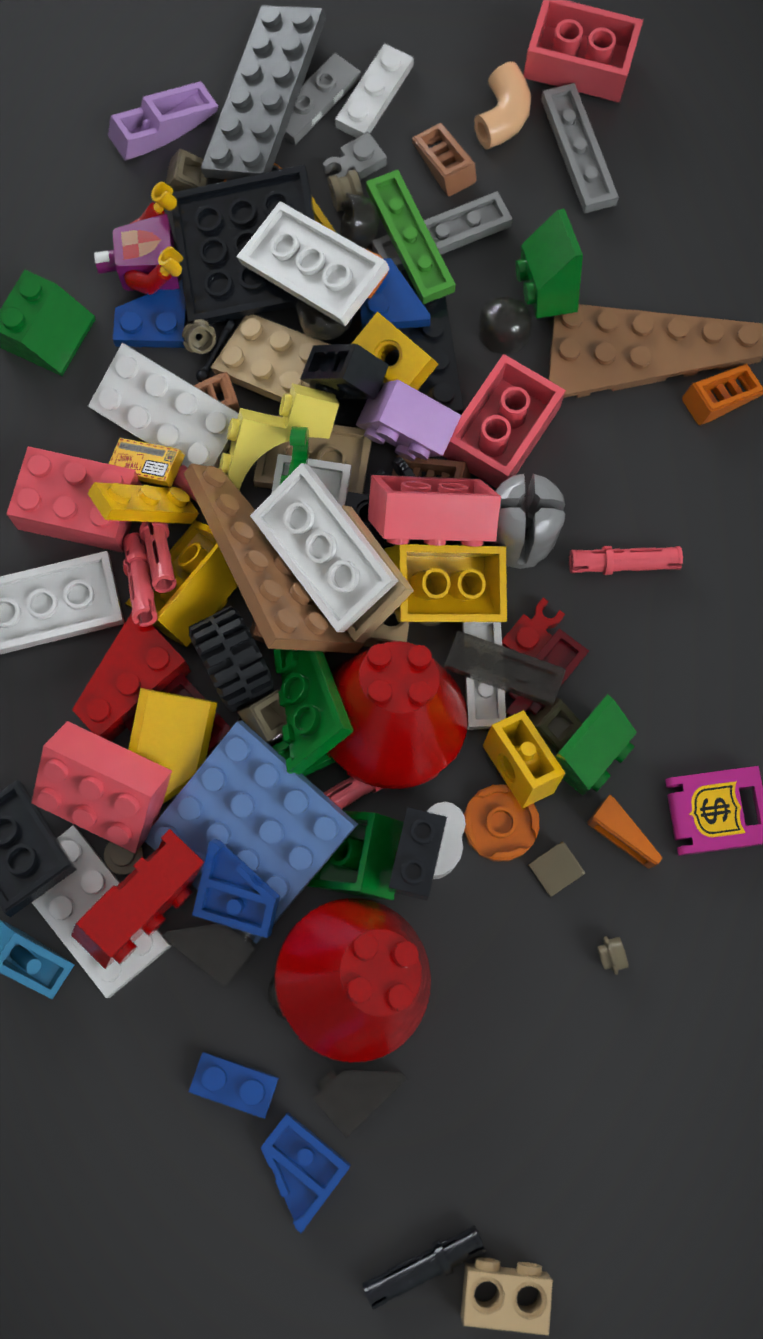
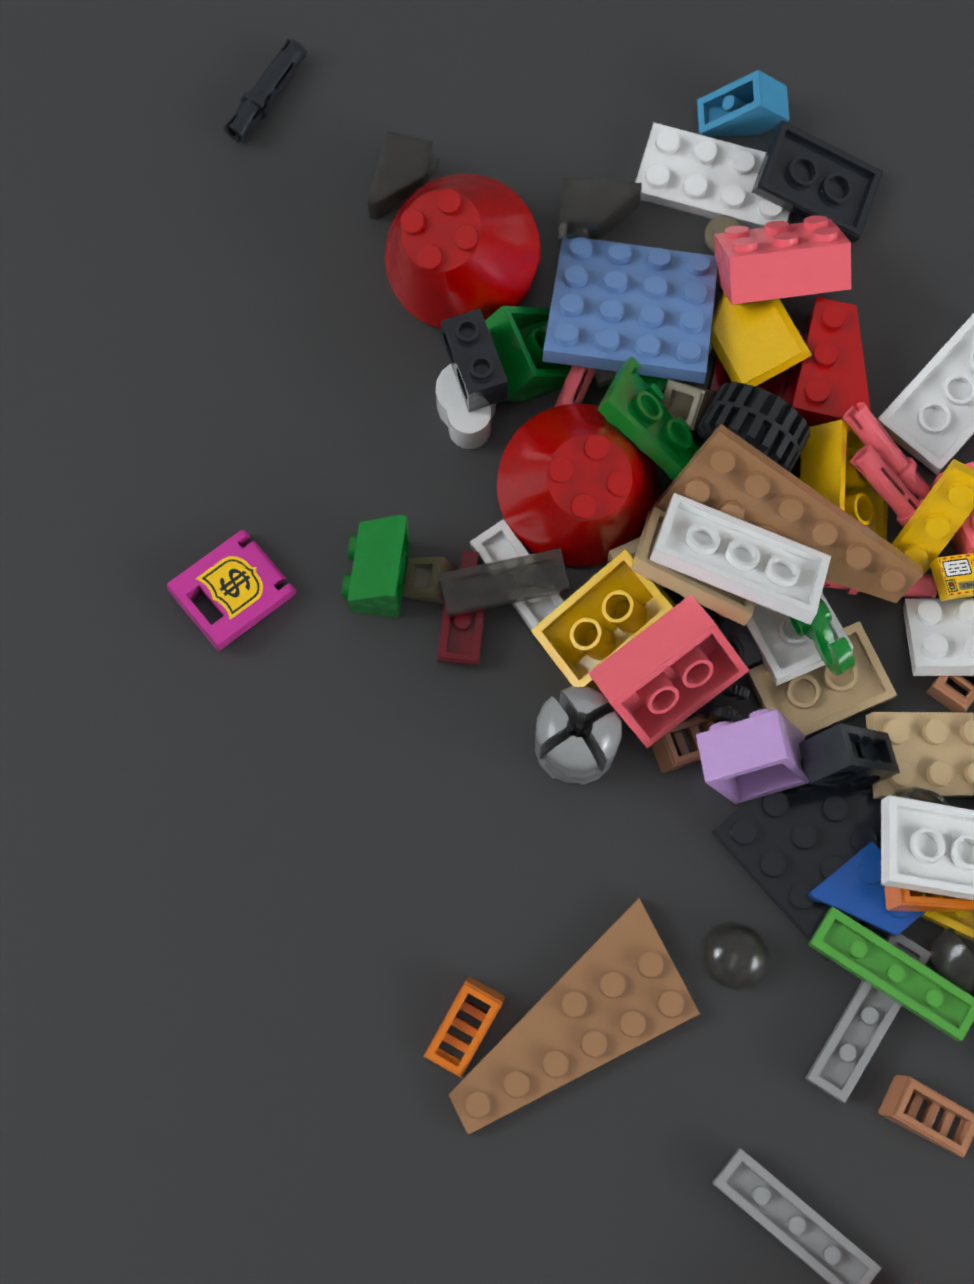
camera: 150 degrees right, 0 degrees up
red wedge [71,829,204,969] -> none
blue plate [189,1052,279,1119] -> none
blue wing [192,839,280,938] -> none
light yellow arch [219,383,339,491] -> none
blue wing [261,1112,351,1233] -> none
yellow brick [351,311,439,390] -> none
coral brick [443,354,566,488] -> none
tan brick [461,1257,553,1335] -> none
orange tile [464,785,540,861] -> none
light nougat cylinder [474,62,531,149] -> none
yellow brick [483,710,565,809] -> none
red plate [502,597,565,667] -> none
green slope [515,209,583,319] -> none
dark tan slope [528,841,585,897] -> none
coral pin [569,546,683,575] -> none
orange slope [587,794,663,869] -> none
dark tan plate [597,936,629,975] -> none

